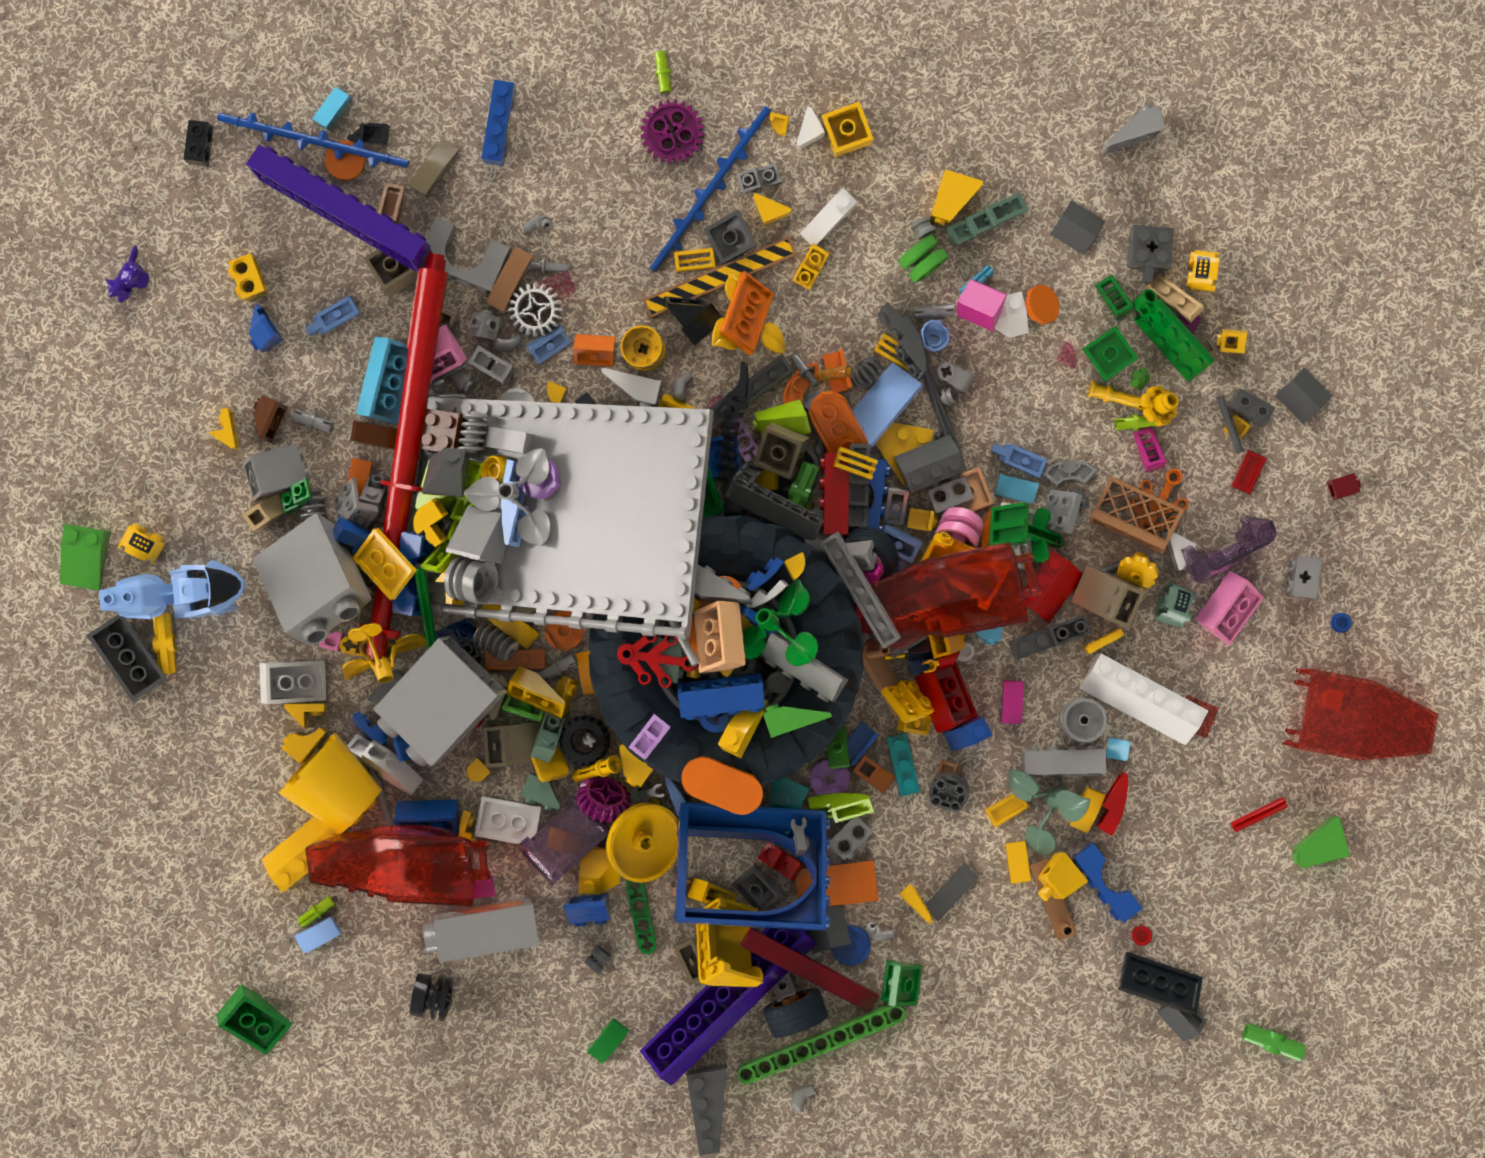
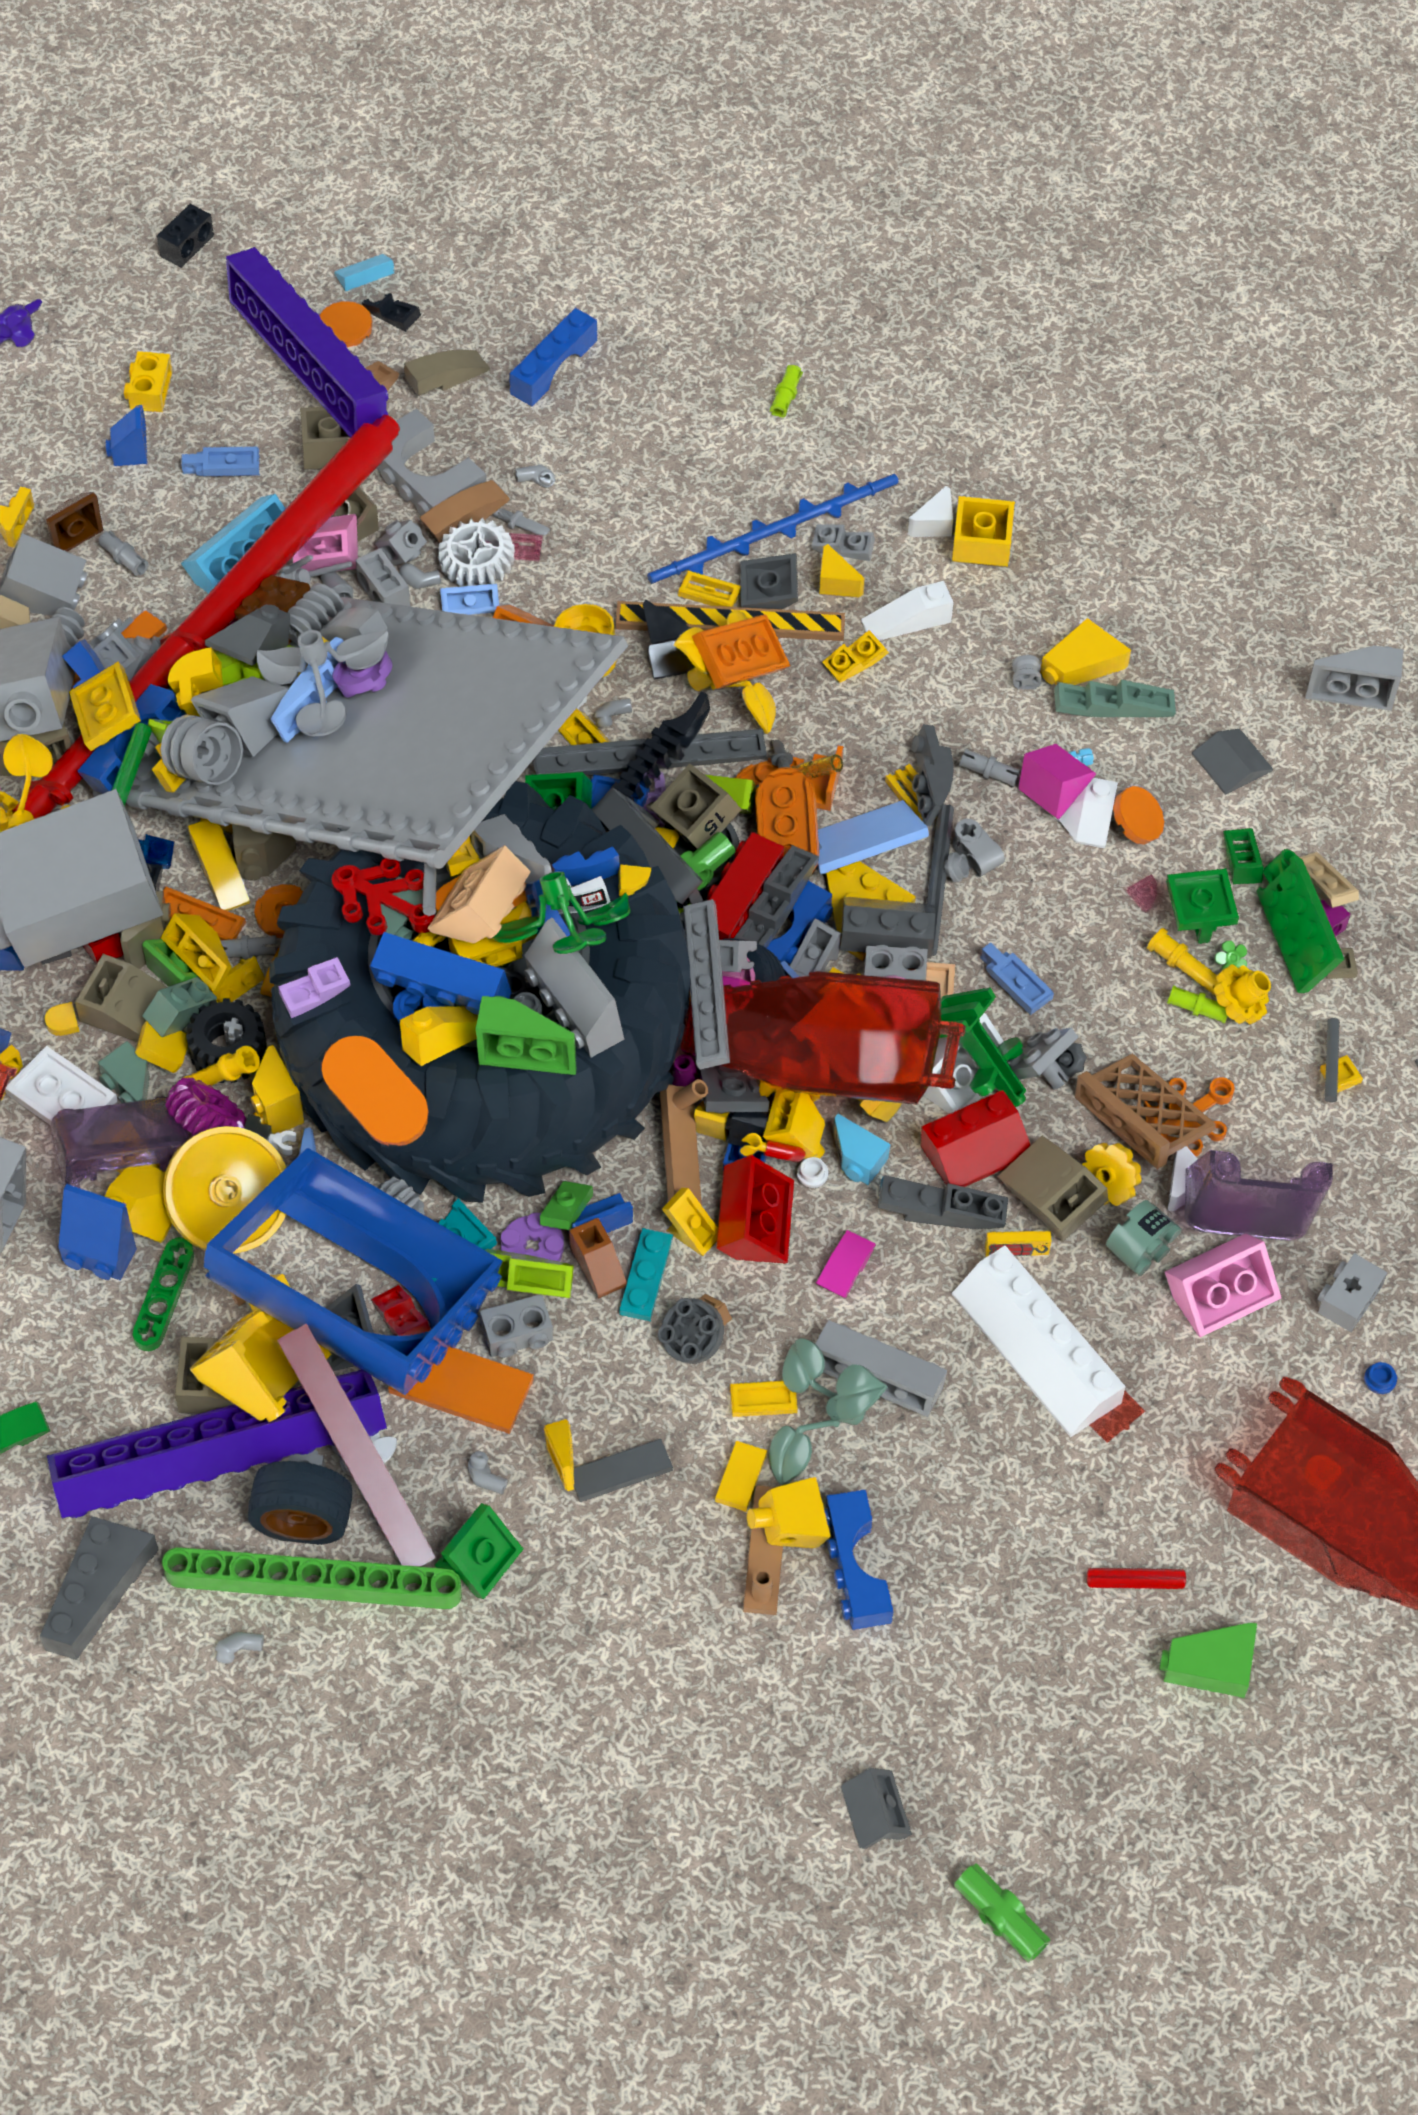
camera: 25 degrees right, 30 degrees down
blue plant [217,113,410,168] -> none
green slope [280,478,312,514] -> none
reddish brown slope [350,420,397,450] -> none
light grey piece [473,622,519,661] -> none
dark grey wheel [584,945,612,974] -> none
magenta gear [640,99,705,165] -> none
yellow tile [770,112,790,137] -> none
light grey plate [791,818,809,856] -> none
dark grey slope [807,905,851,954] -> none
blue tile [831,925,871,966] -> none
yellow tile [833,447,878,480] -> none
dark grey gear [849,356,884,389] -> none
yellow slope [881,680,935,723] -> none
bright green wheel [898,234,949,284] -> none
light blue hair [919,320,949,352] -> none
blue slope [943,715,993,751] -> none
medium azure slope [994,475,1039,504] -> none
light grey tile [1042,460,1098,487] -> none
light grey wheel [1059,697,1107,742] -> none
yellow slope [1069,786,1105,834] -> none
red slope [1096,771,1128,836] -> none
medium azure slope [1106,738,1130,761] -> none
black tile [1118,952,1203,1016] -> none
dark grey hinge [1127,225,1174,284] -> none
red tile [1131,925,1152,946] -> none
dark pink slope [1133,427,1166,473] -> none
yellow brick [1186,250,1220,292] -> none
yellow brick [1216,329,1247,353] -> none
dark grey brick [1228,388,1276,427] -> none
red tile [1231,450,1267,495] -> none

